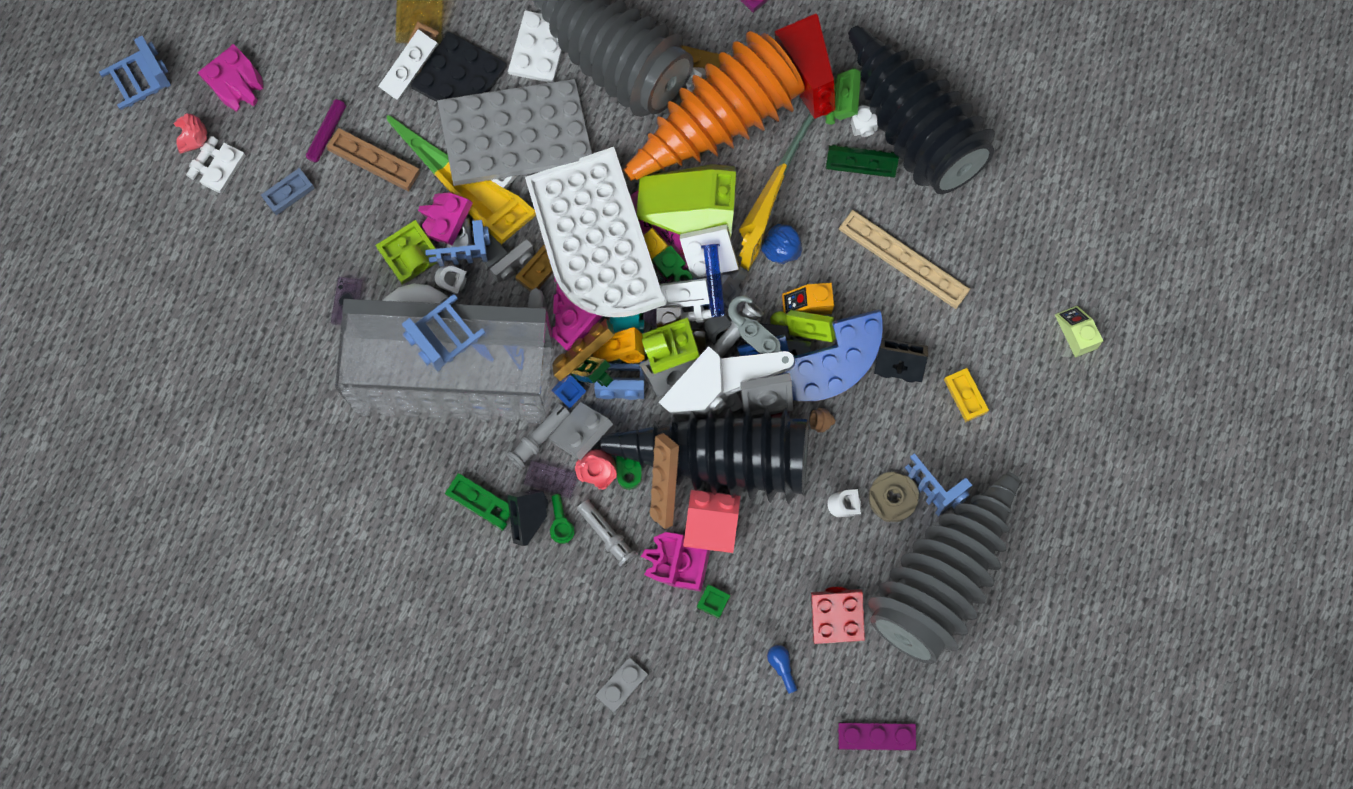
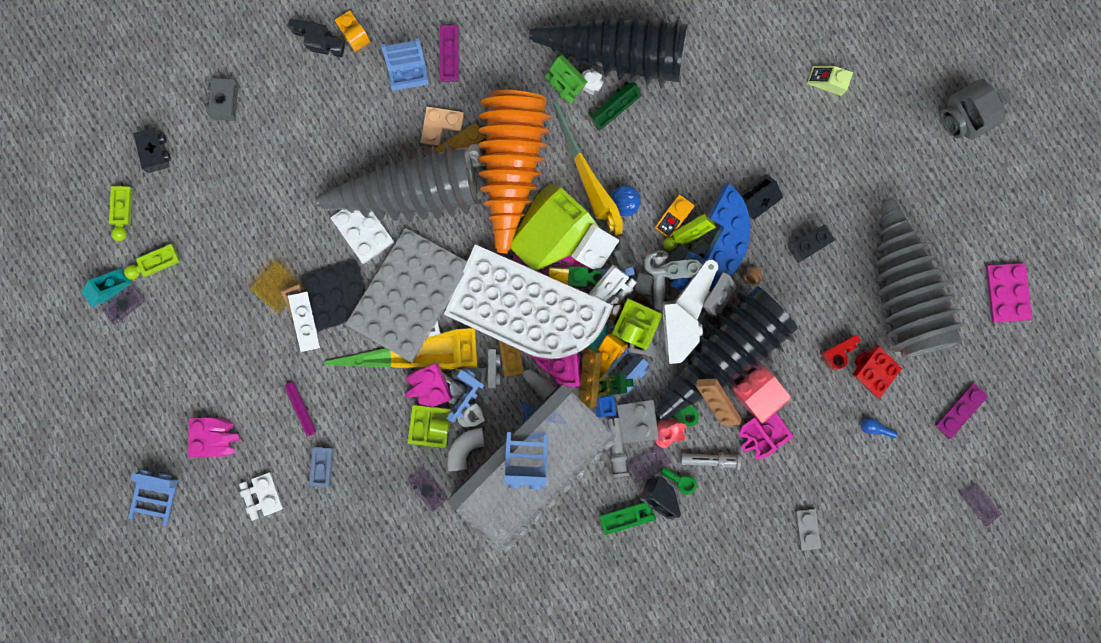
camera: 50 degrees left, 10 degrees up
coral hair [174,113,207,154] -> none
medium nougat plate [326,128,420,191] -> none
green plate [697,584,731,619] -> none
clear blue axle [701,244,725,317] -> none
red slope [774,14,835,119] -> none
white plate [828,489,861,517] -> none
tan tile [839,210,970,309] -> none
dark tan plate [869,472,919,522] -> none
medium blue plate [905,453,972,516] -> none
yellow plate [944,368,989,422] -> none
none -> light nougat plate [420,107,464,147]
none -> black brick [788,224,835,263]
none -> red plate [820,334,861,370]
none -> dark grey piece [941,78,1011,140]
none -> dark pink plate [986,263,1032,323]

